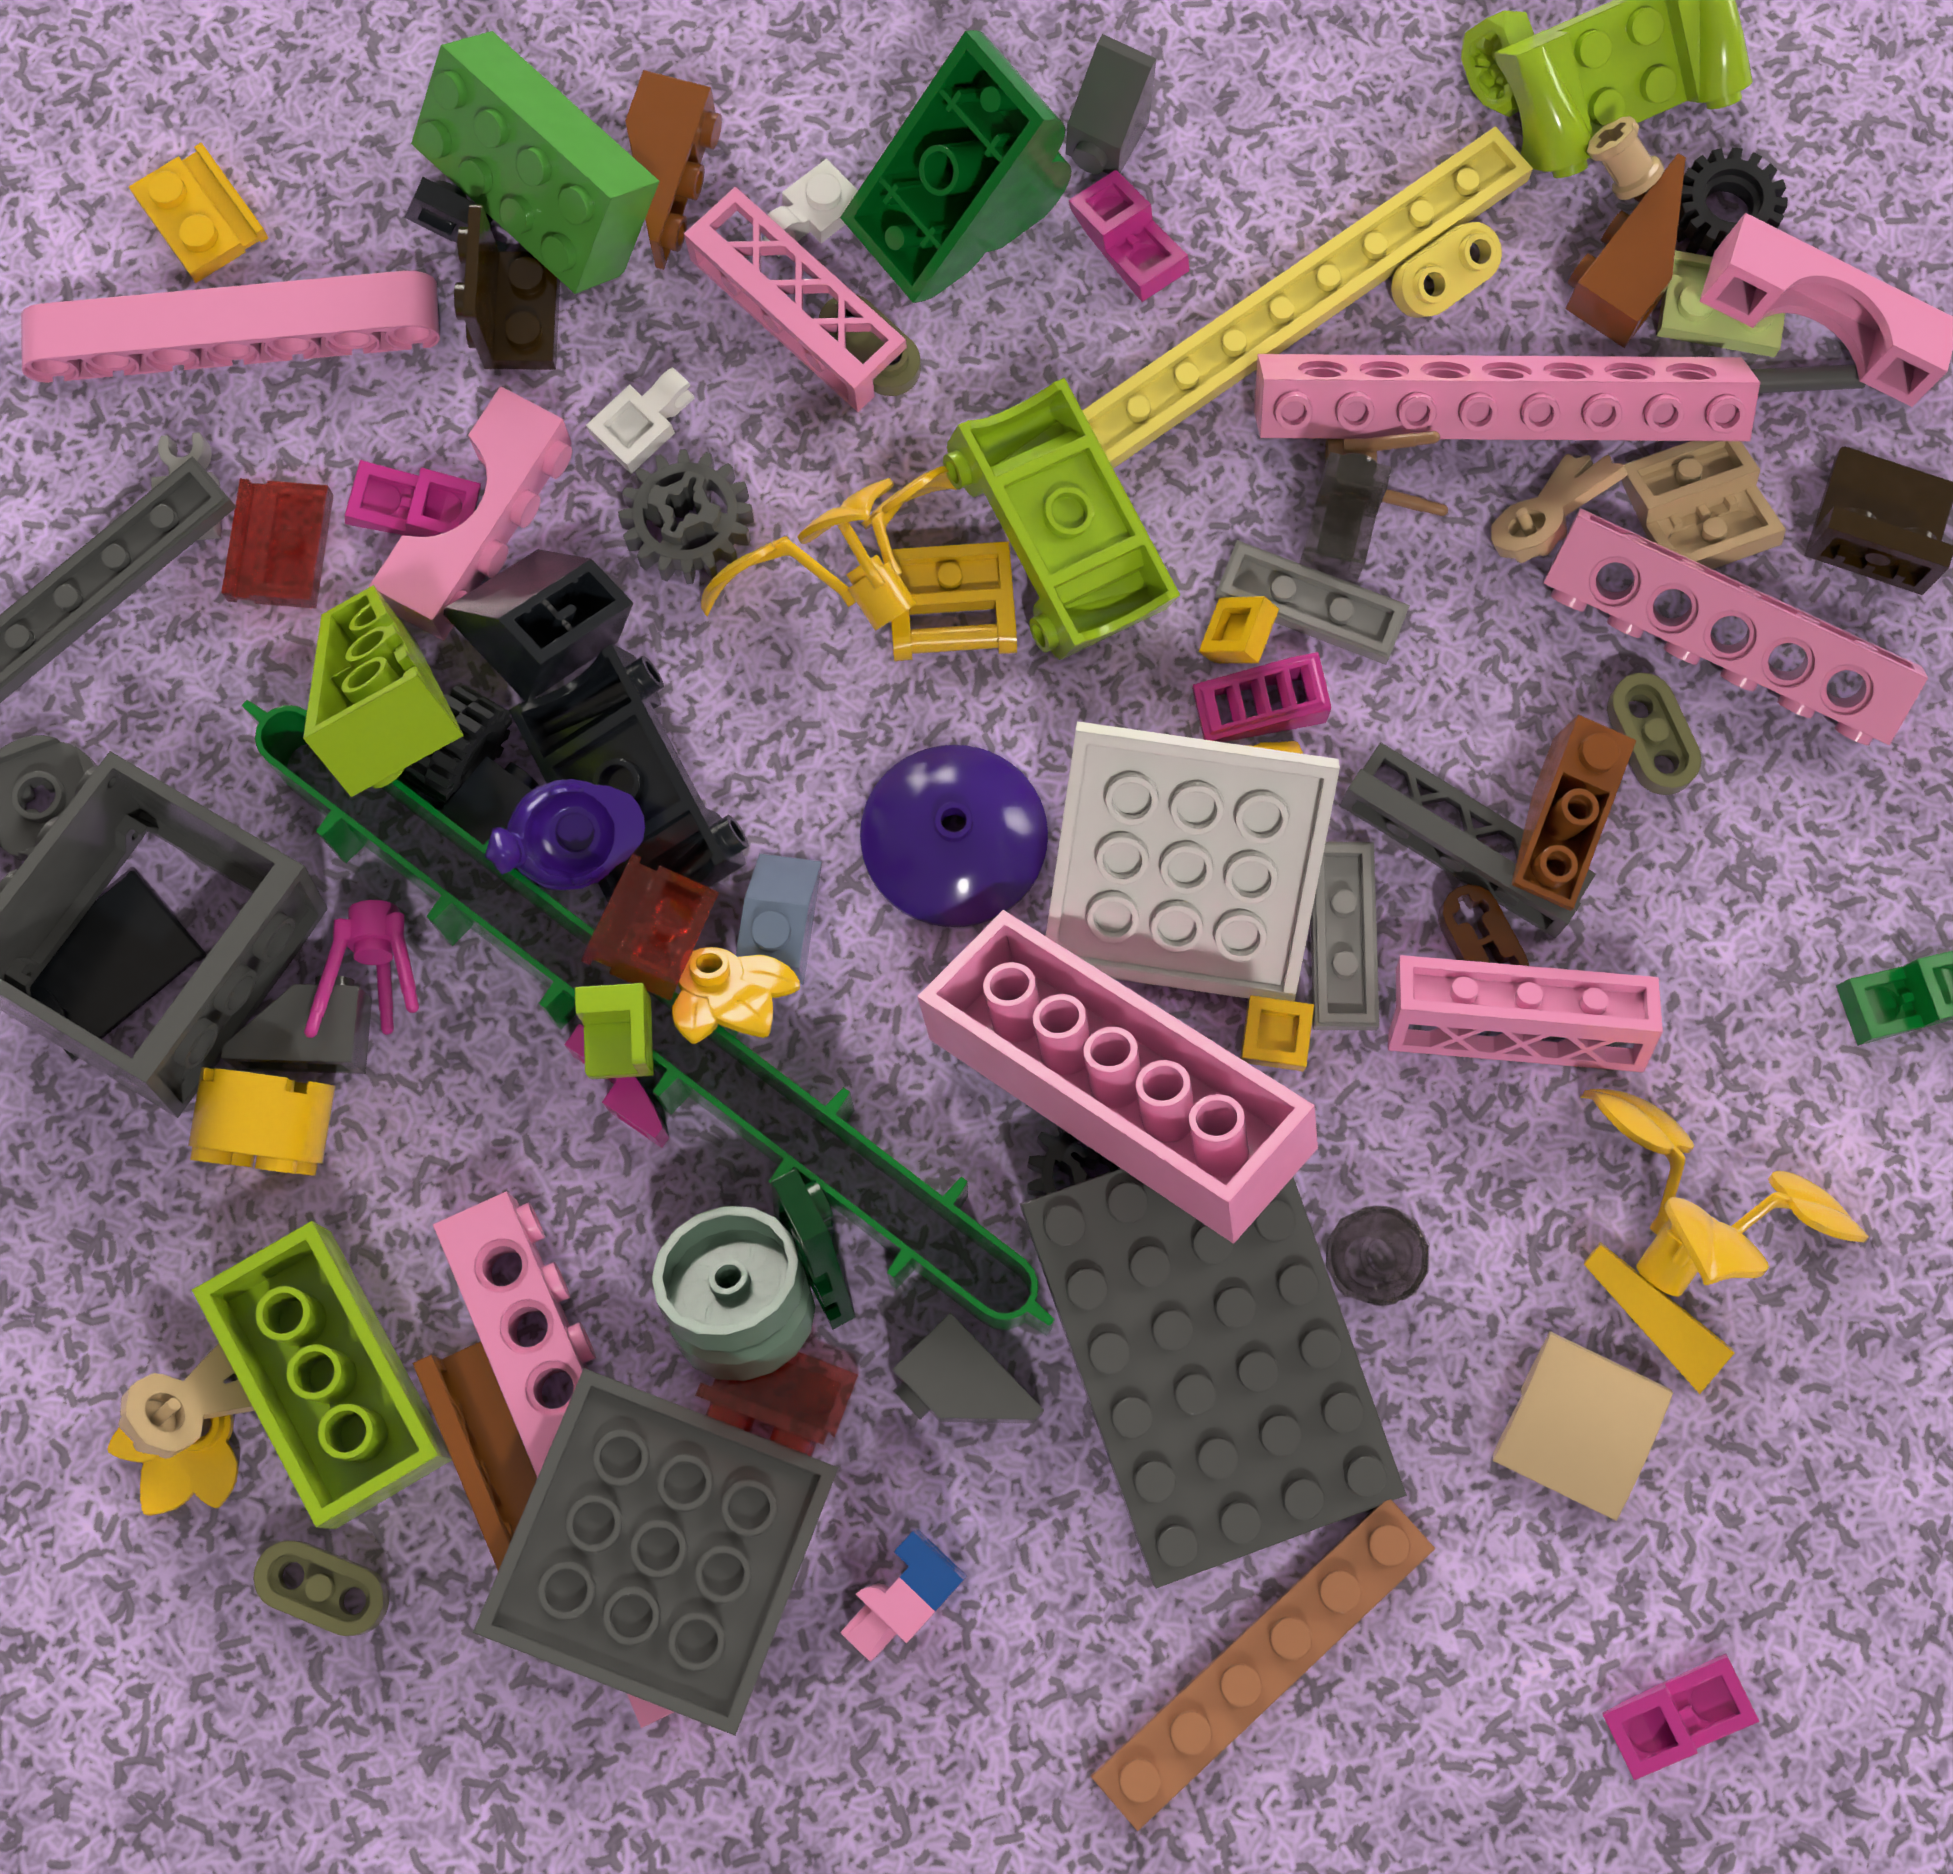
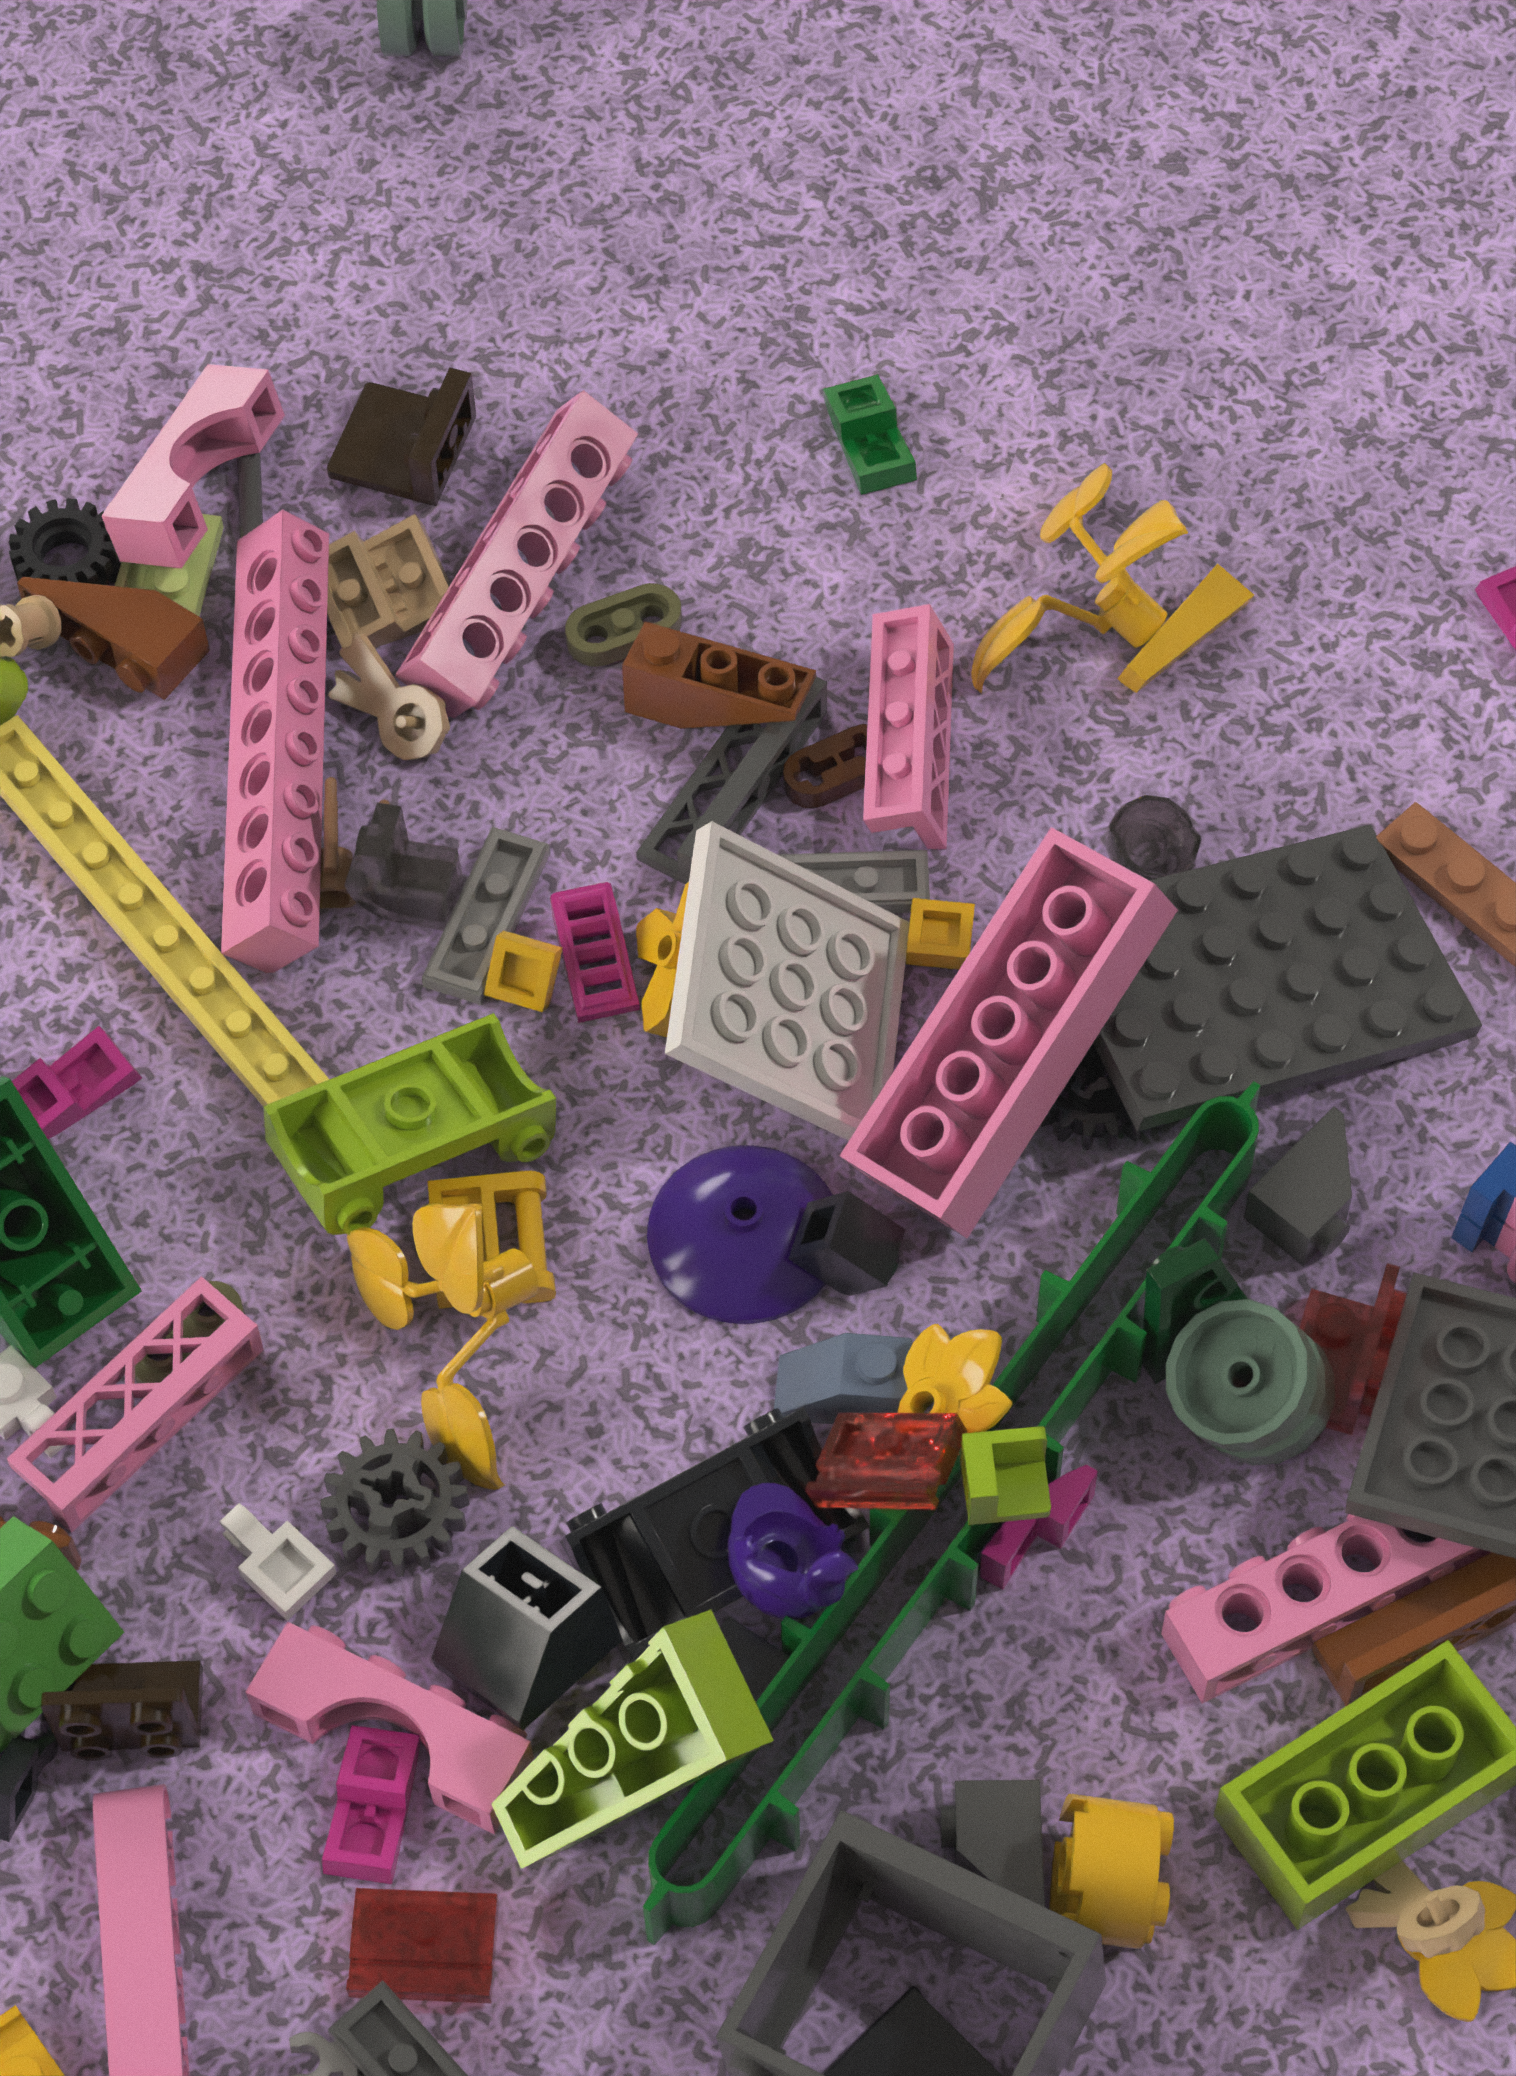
camera: 90 degrees left, 15 degrees down
dark pink plant [304,900,419,1038] -> none
light yellow plate [1391,222,1502,318] -> none
tan slope [1493,1331,1673,1521] -> none
none -> black brick [788,1191,906,1296]

